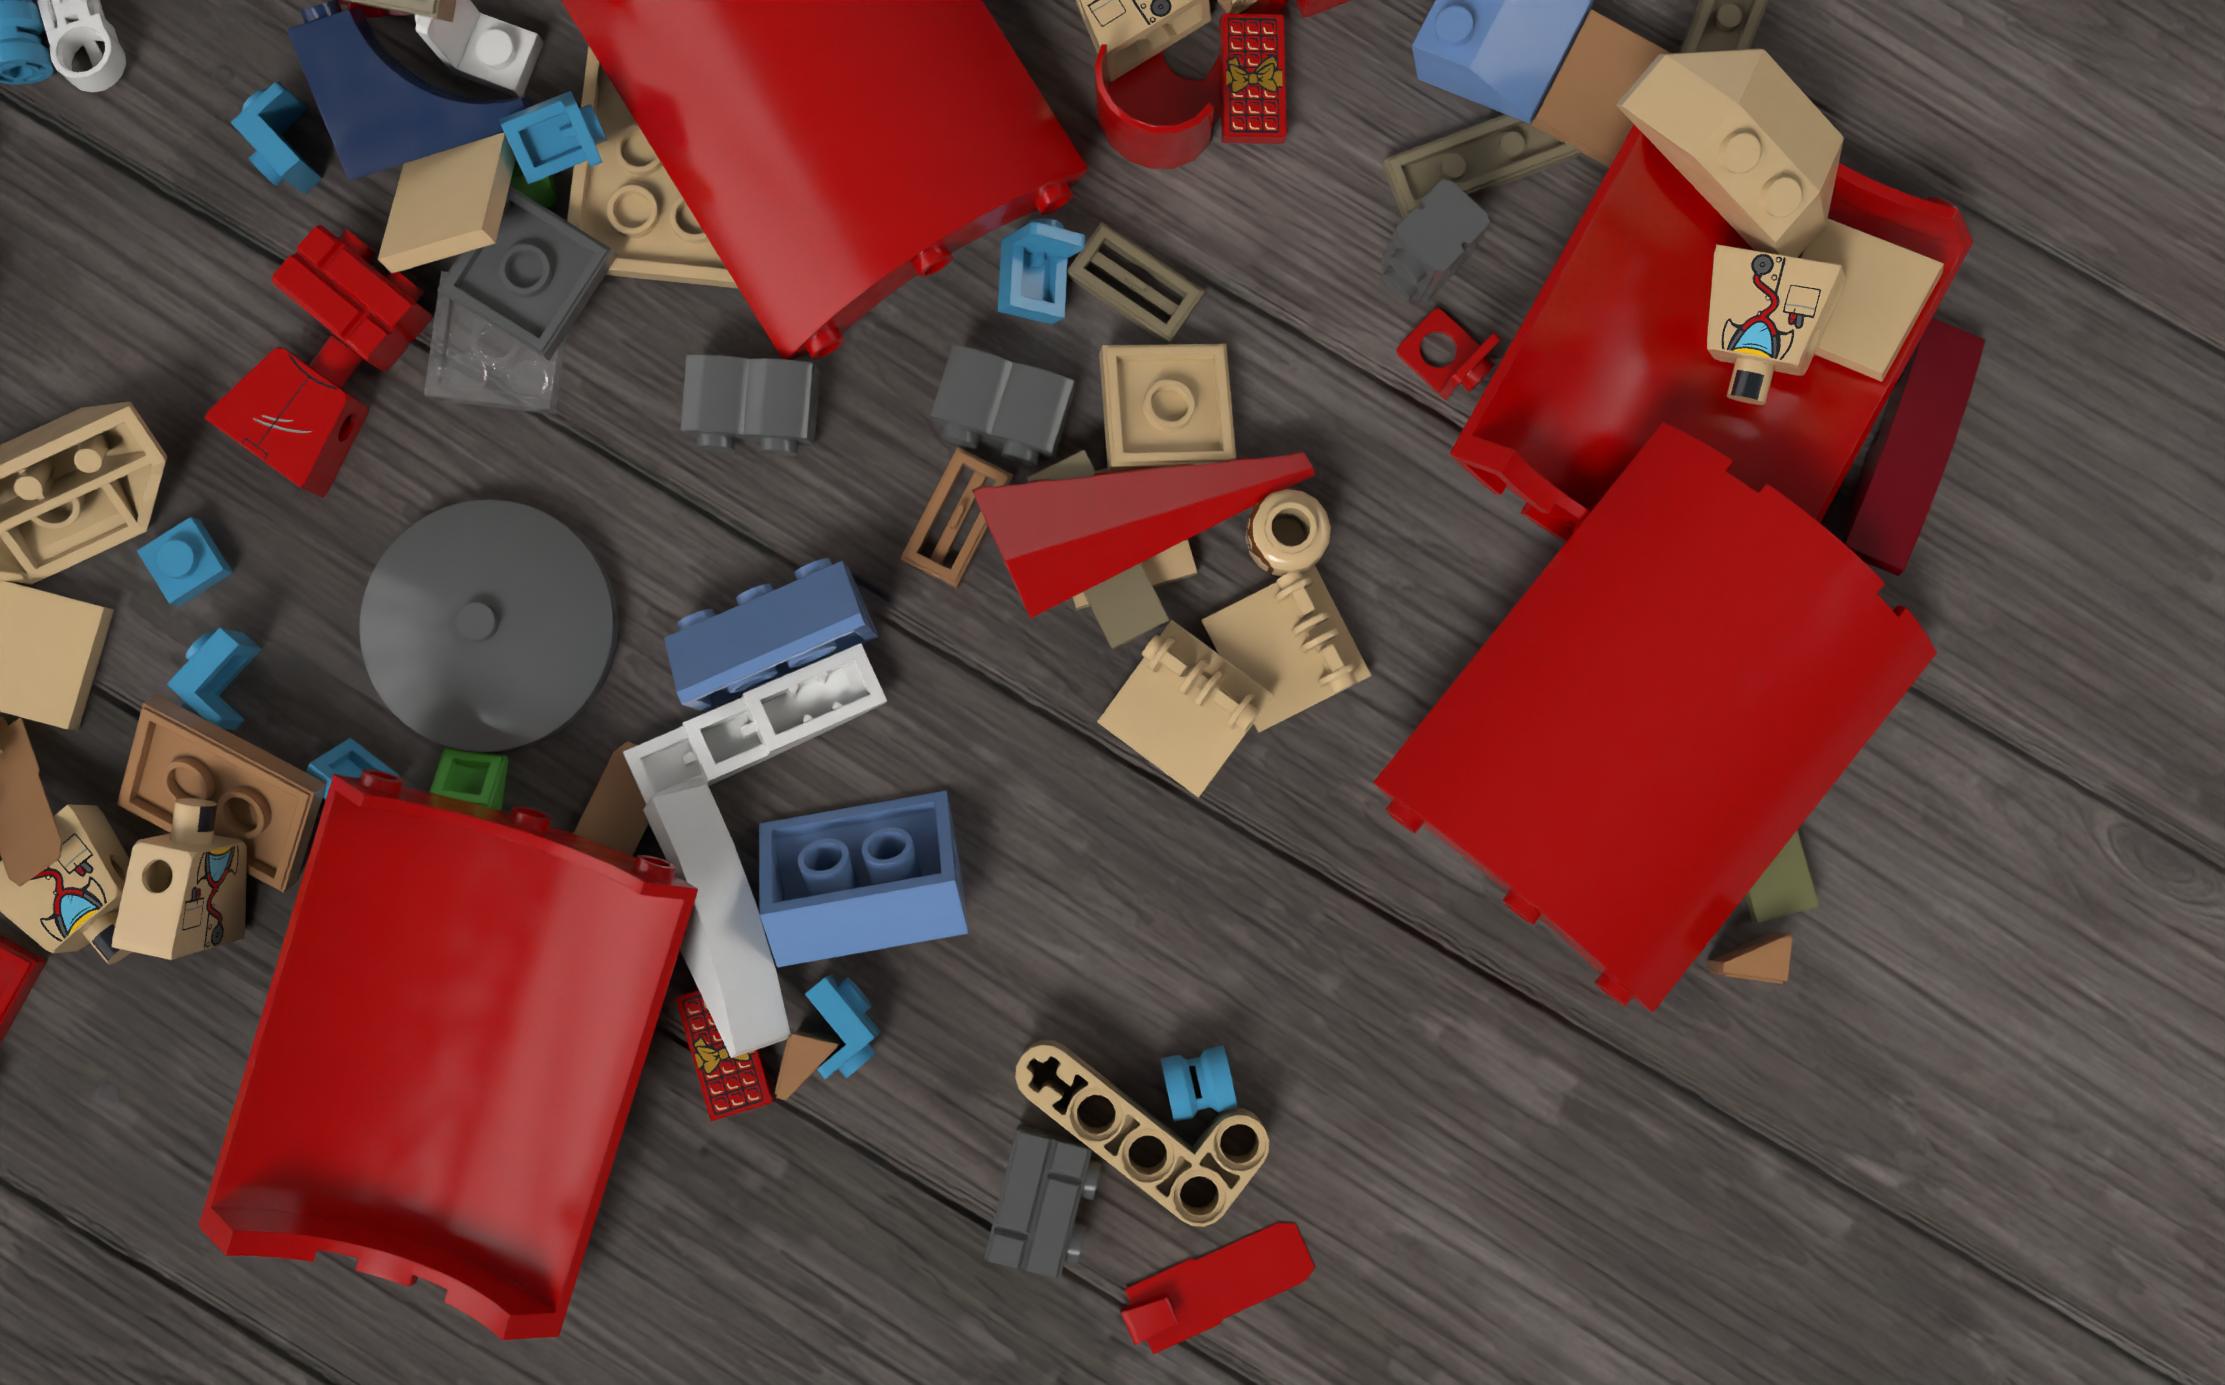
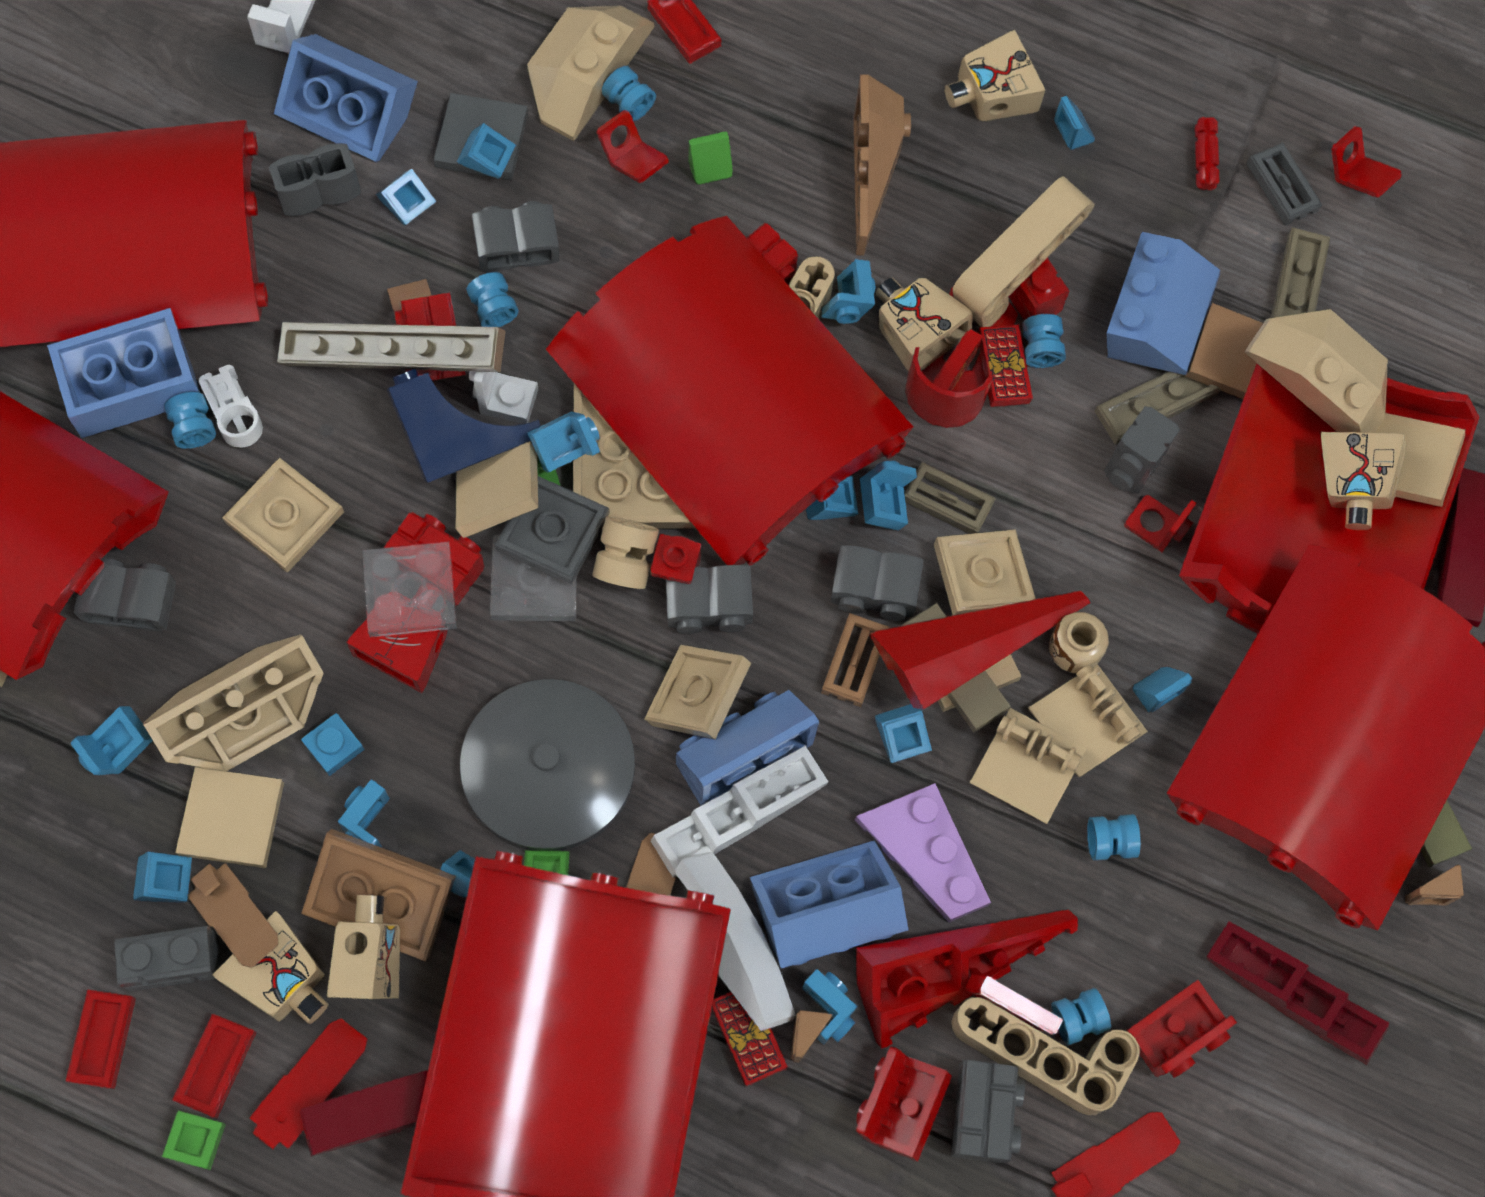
camera: 15 degrees left, 15 degrees down
dark azure bracket [230,81,322,195] -> none
none -> tan tile [222,458,344,573]
none -> red piece [249,1019,368,1149]
none -> dark red slope [299,1070,428,1157]
none -> clear plate [362,542,457,637]
none -> tan wheel [592,517,659,589]
none -> tan tile [644,645,751,739]
none -> red bracket [650,534,701,584]
none -> dark azure slope [806,475,858,520]
none -> lavender wing [855,784,991,922]
none -> red wedge [856,909,1078,1049]
none -> red bracket [856,1046,952,1162]
none -> dark azure slope [875,704,932,763]
none -> red tile [932,329,982,391]
none -> tile [965,974,1063,1035]
none -> dark azure wheel [1022,314,1066,368]
none -> dark azure wheel [1087,814,1141,861]
none -> red bracket [1125,980,1237,1078]
none -> dark azure slope [1132,667,1192,713]
none -> dark red slope [1206,921,1390,1065]

